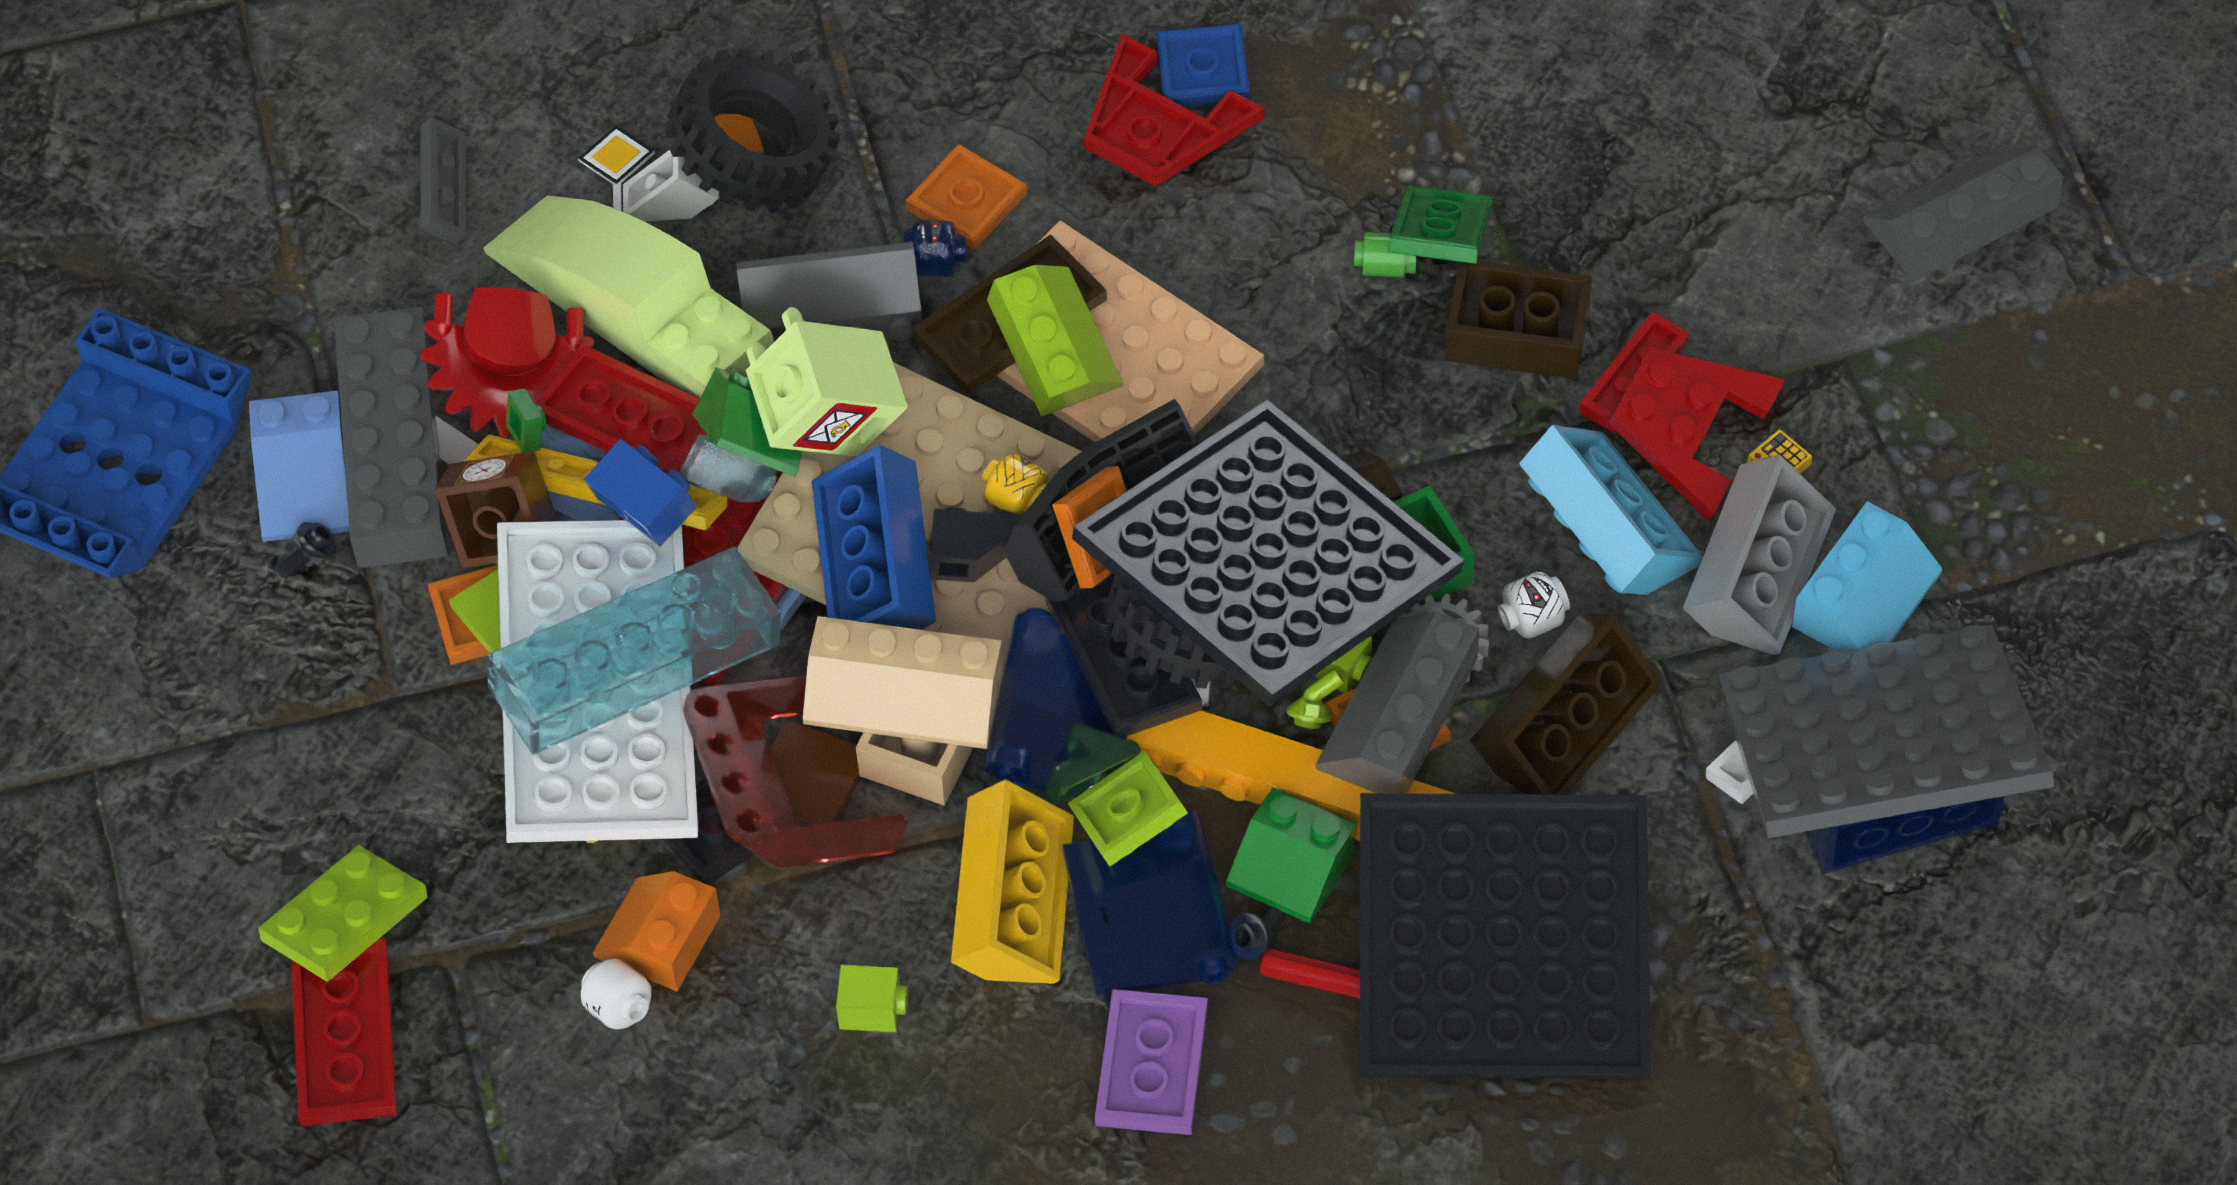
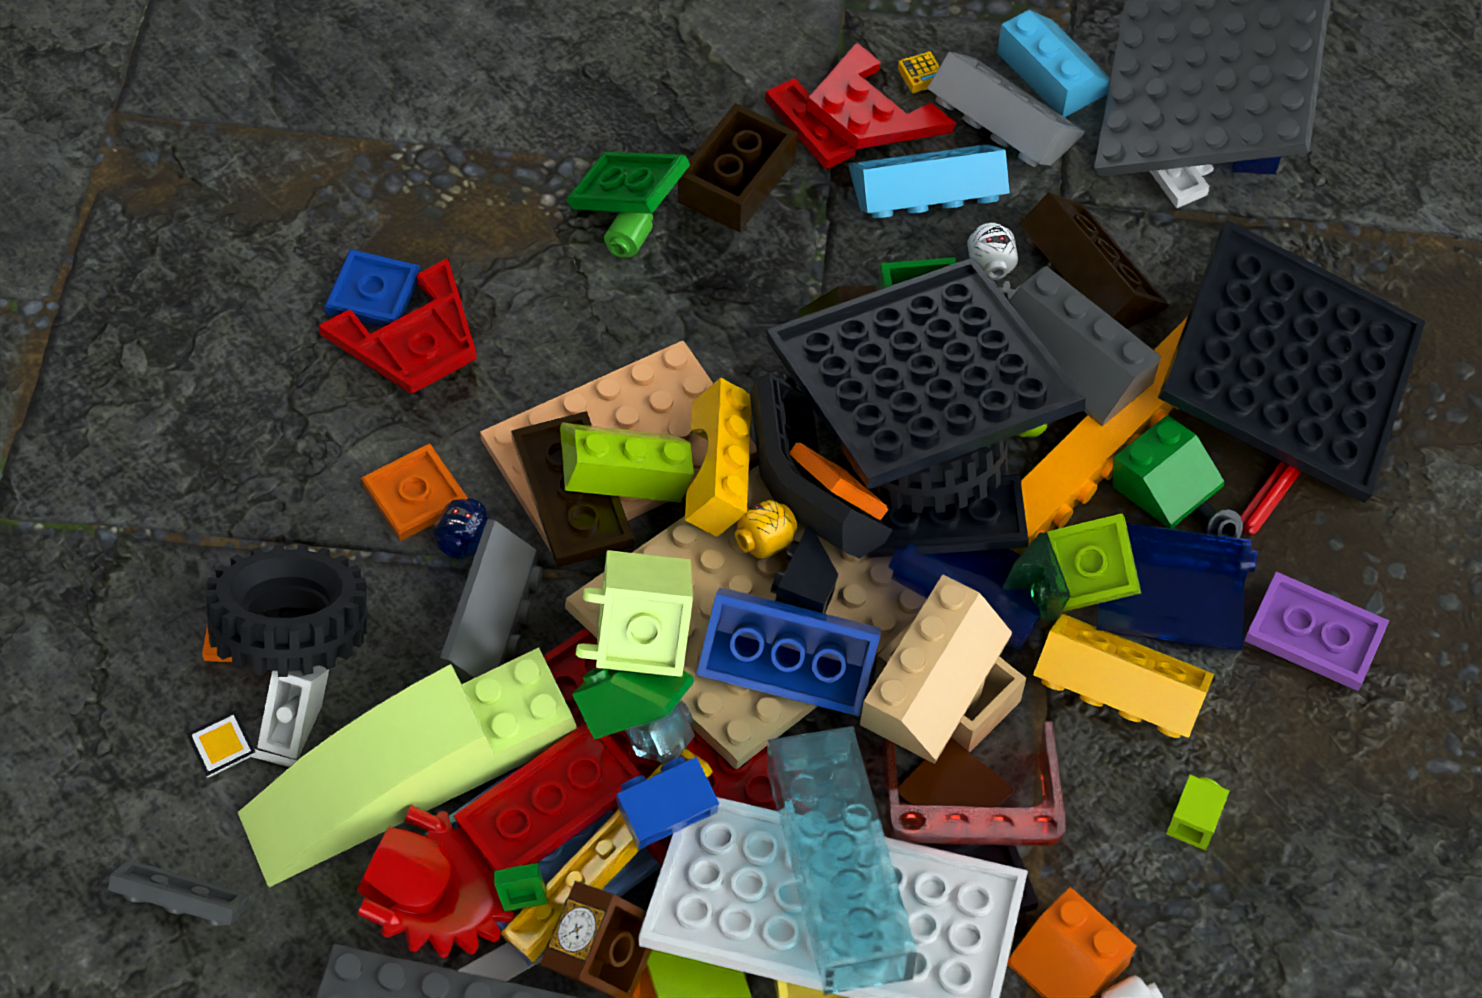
camera: 75 degrees left, 0 degrees up
none -> yellow arch [685,378,751,537]

